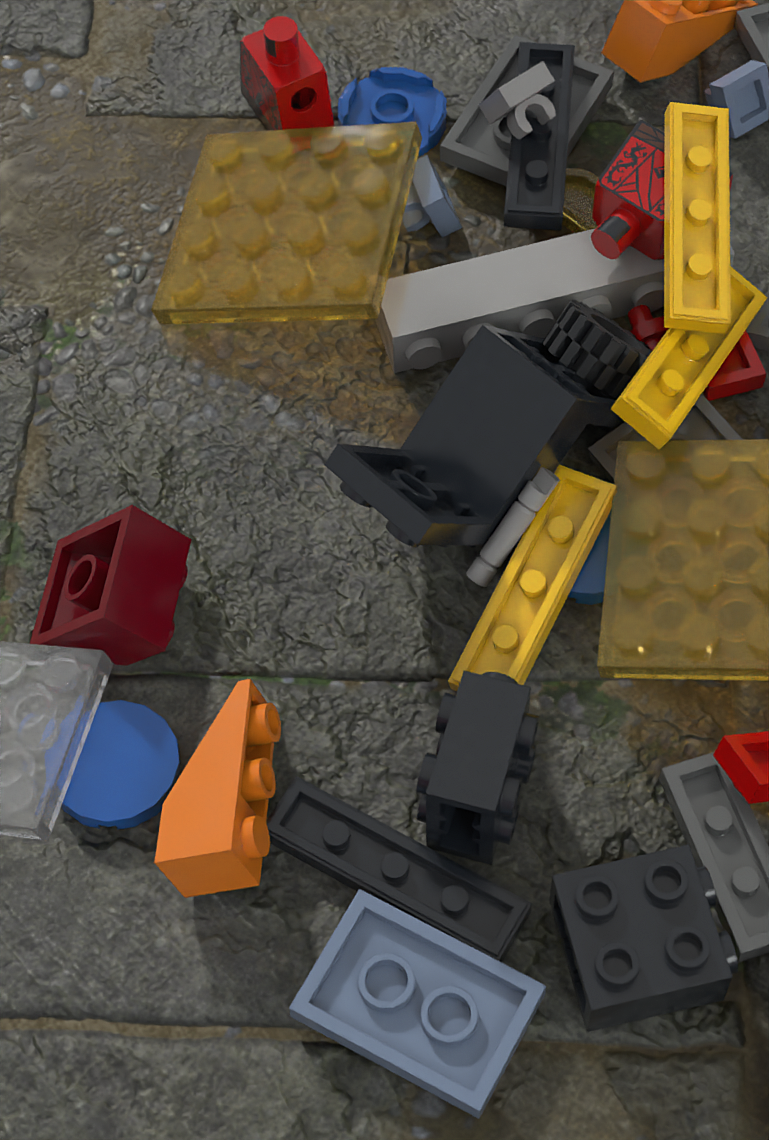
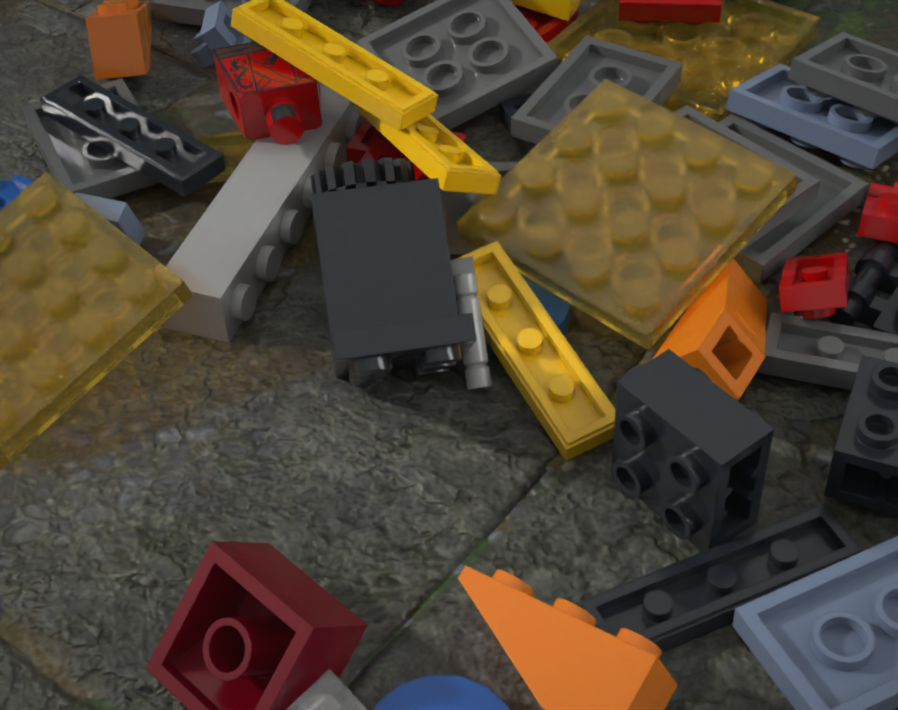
camera: 55 degrees left, 15 degrees down
light grey tile [478,61,556,140] -> none
none -> orange slope [653,255,767,400]

